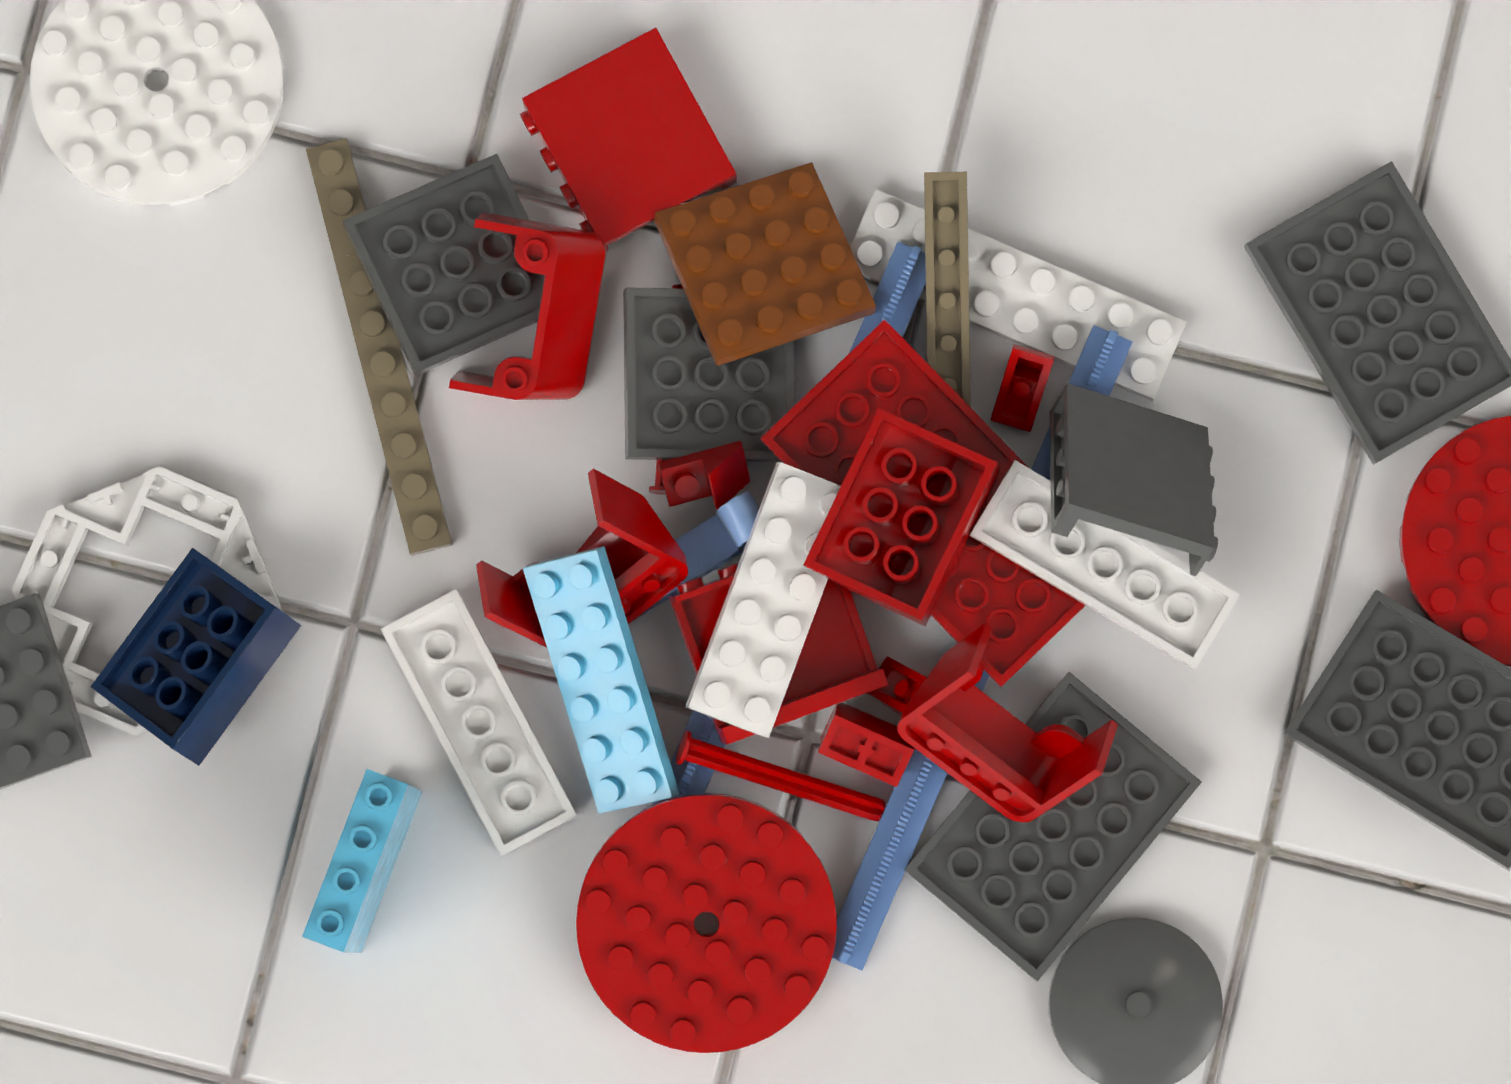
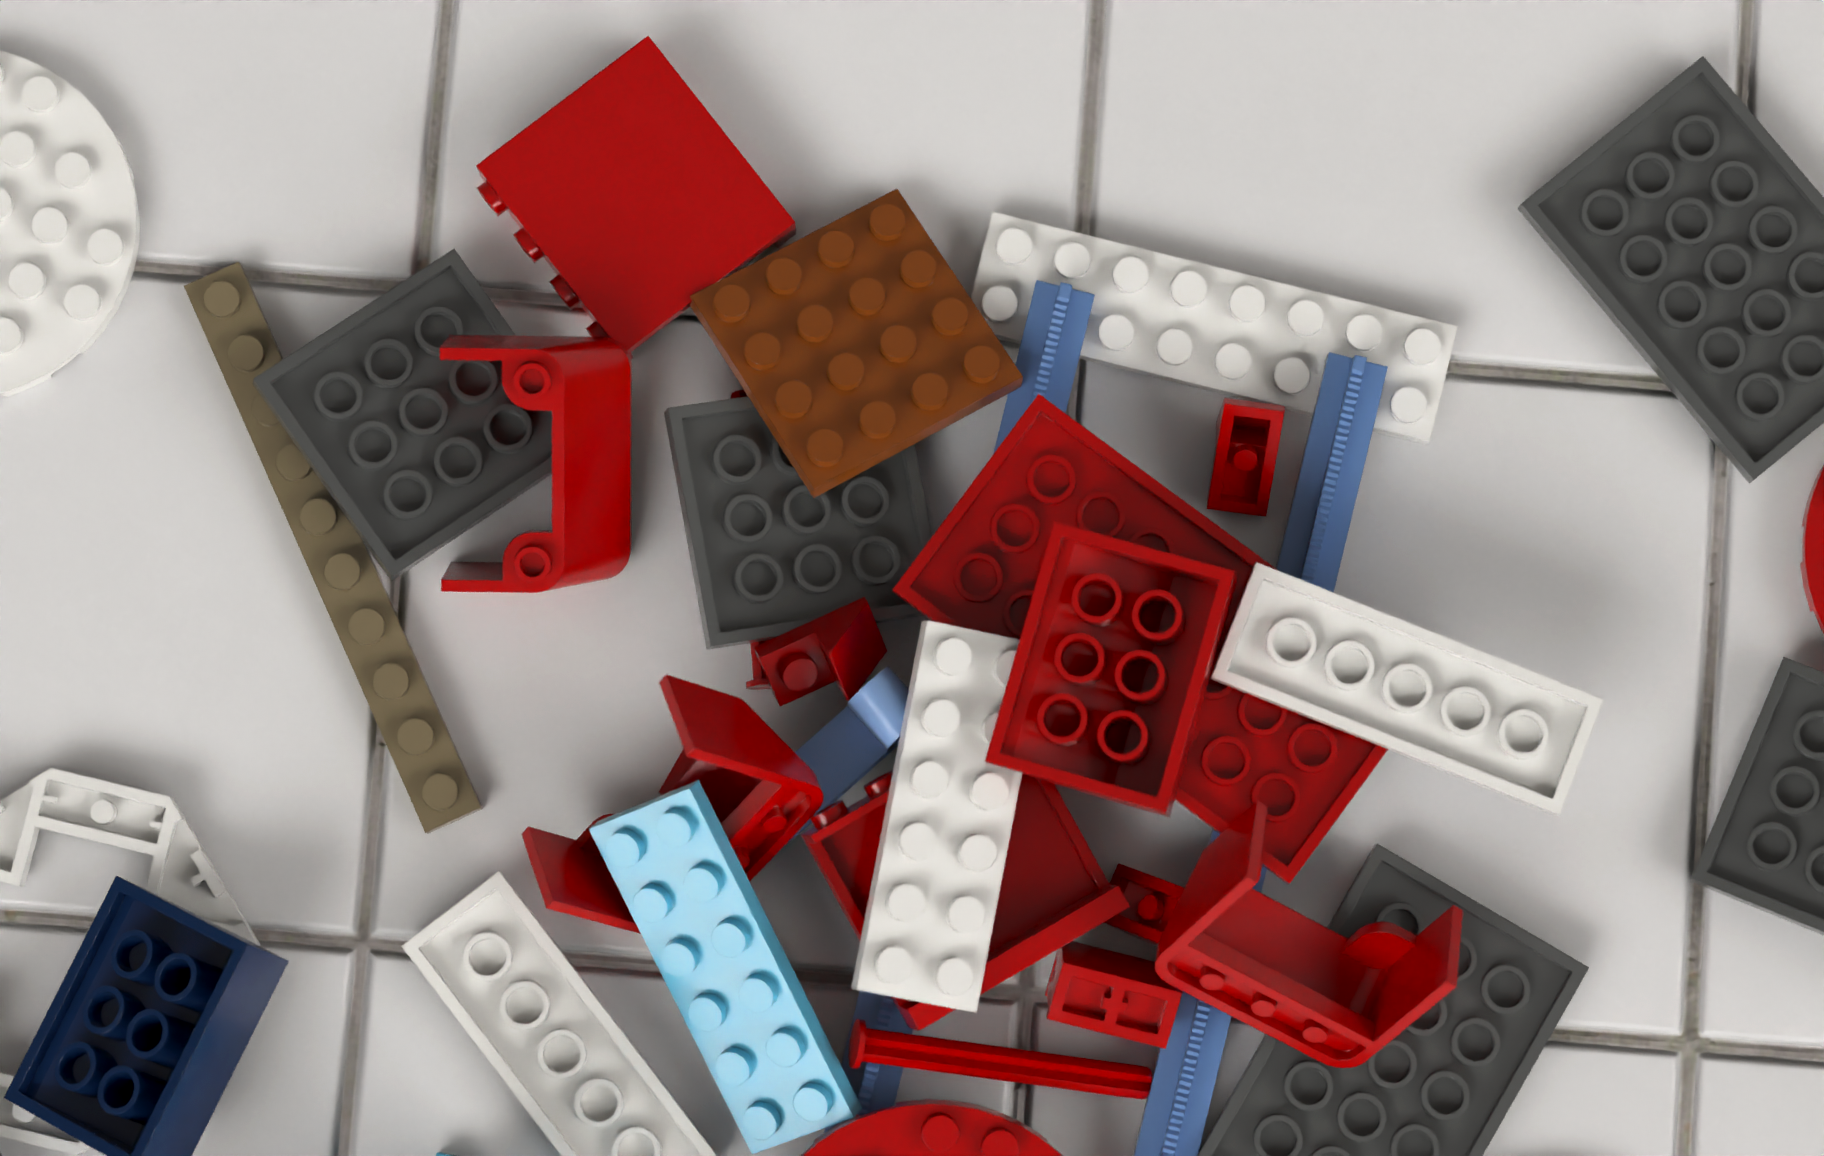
camera: 15 degrees left, 0 degrees up
dark tan plate [924,171,971,407] -> none
dark grey panel [1050,383,1218,576] -> none

